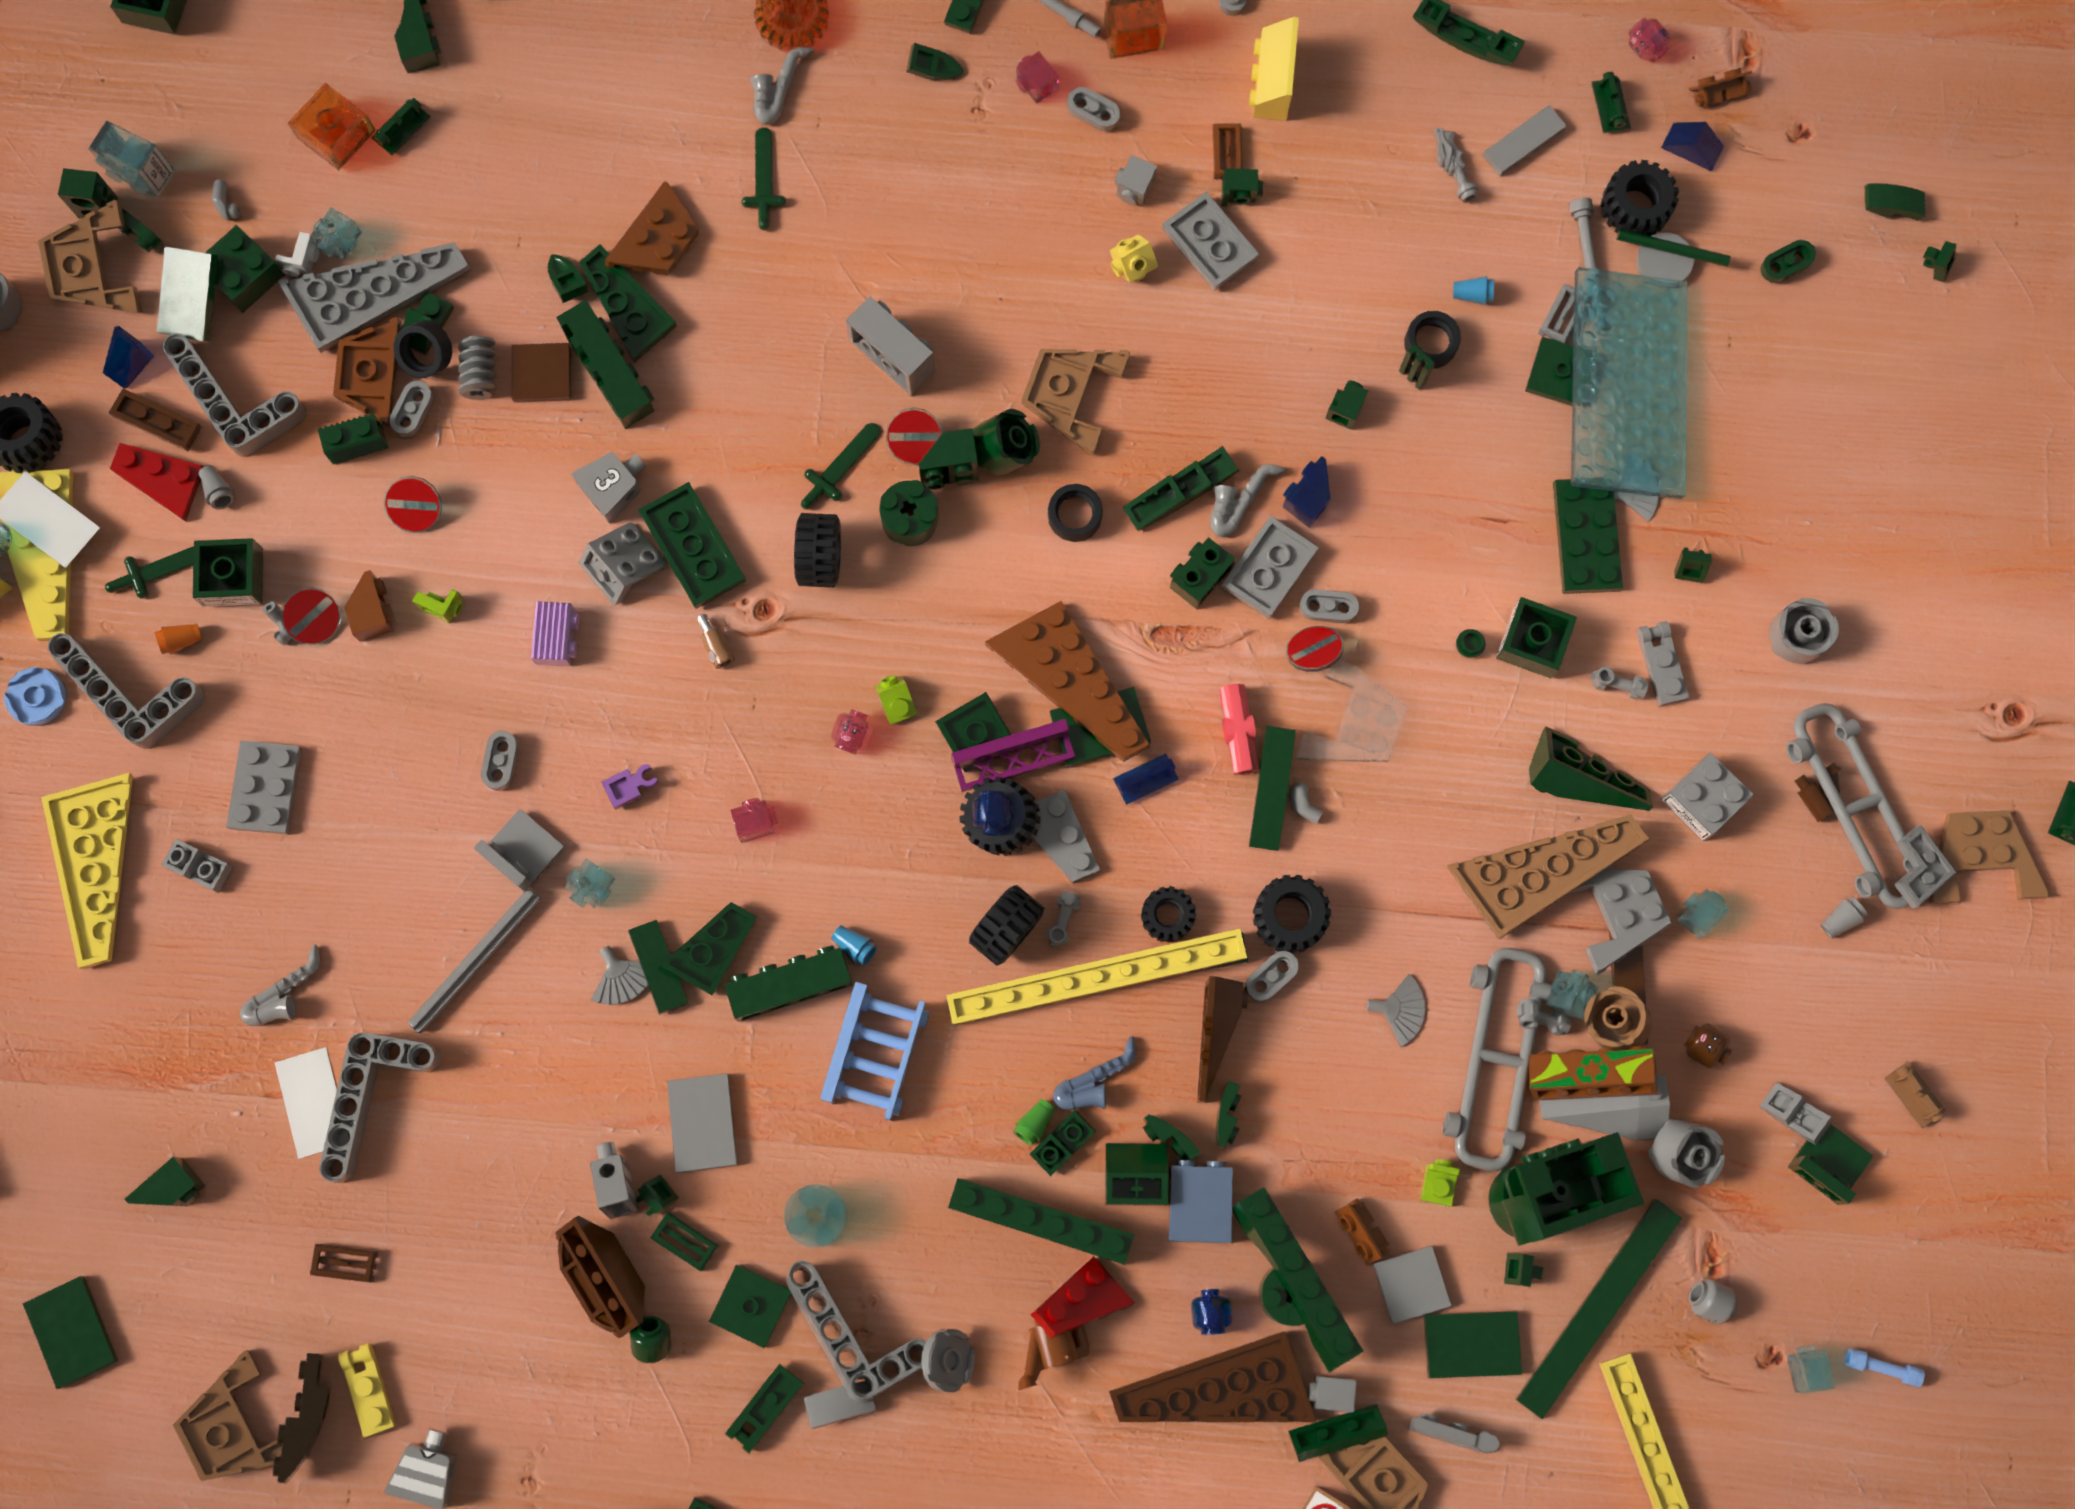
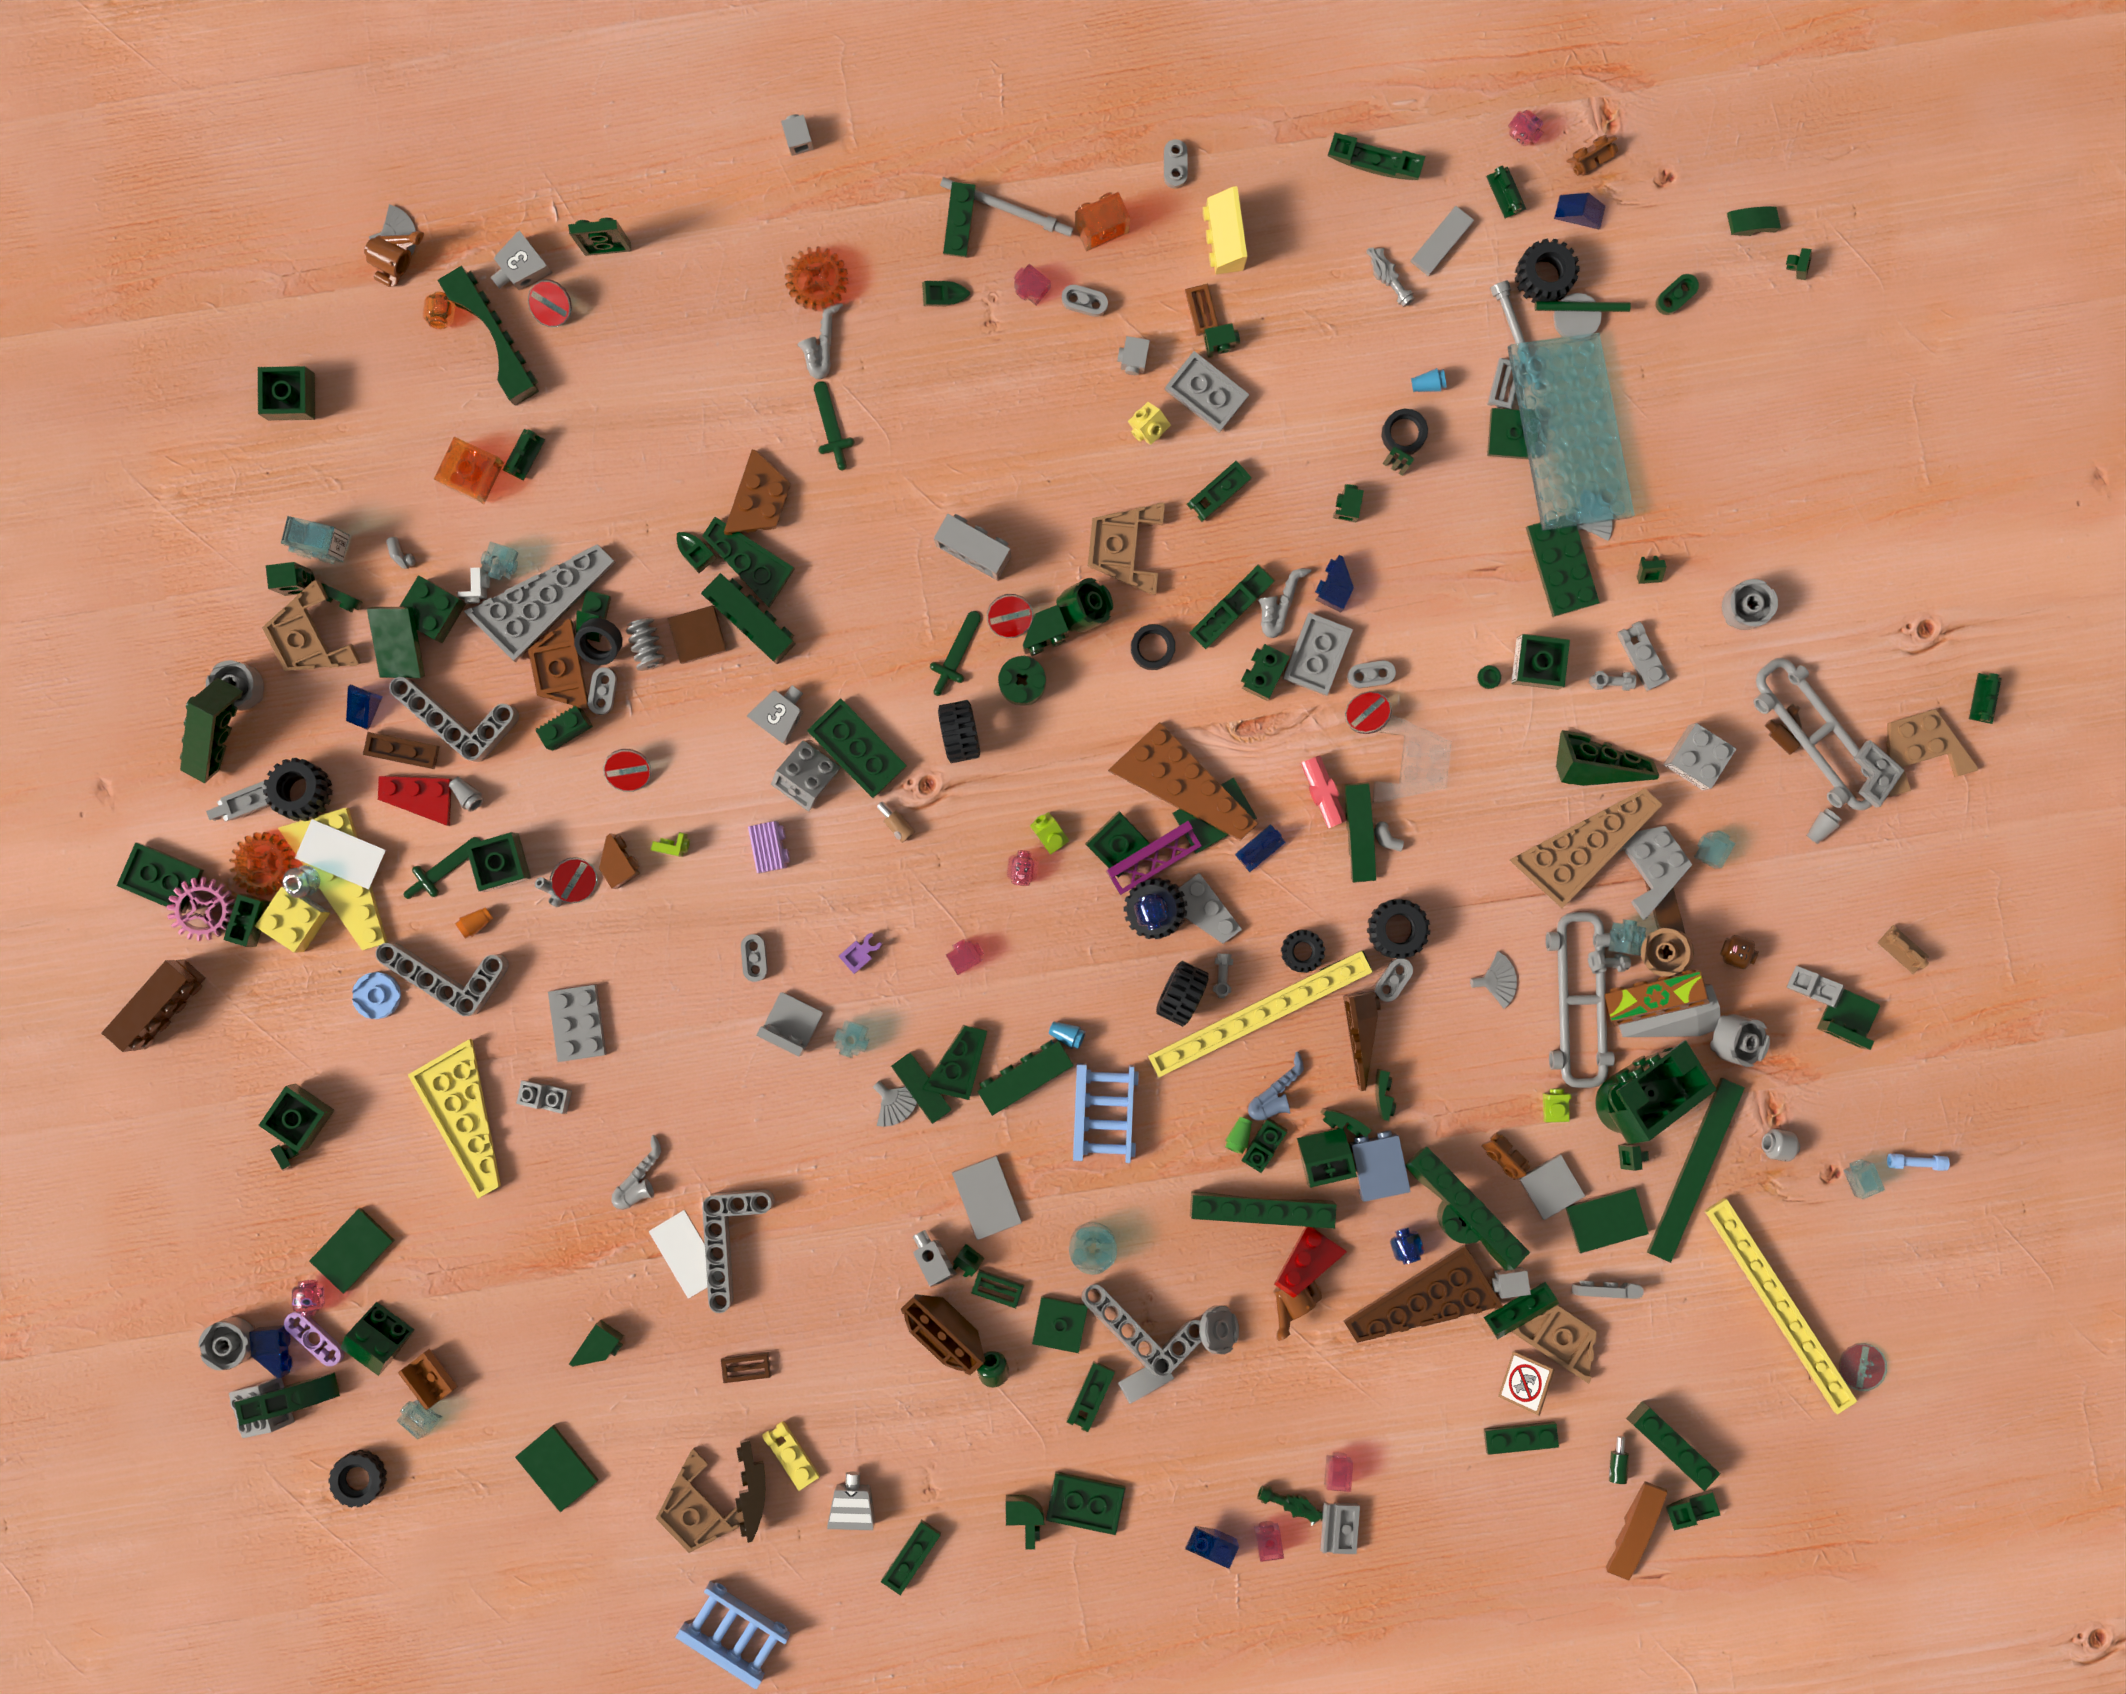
camera: 10 degrees left, 10 degrees up
light grey axle [408,889,541,1033] -> none
none -> dark green plate [1186,460,1252,522]

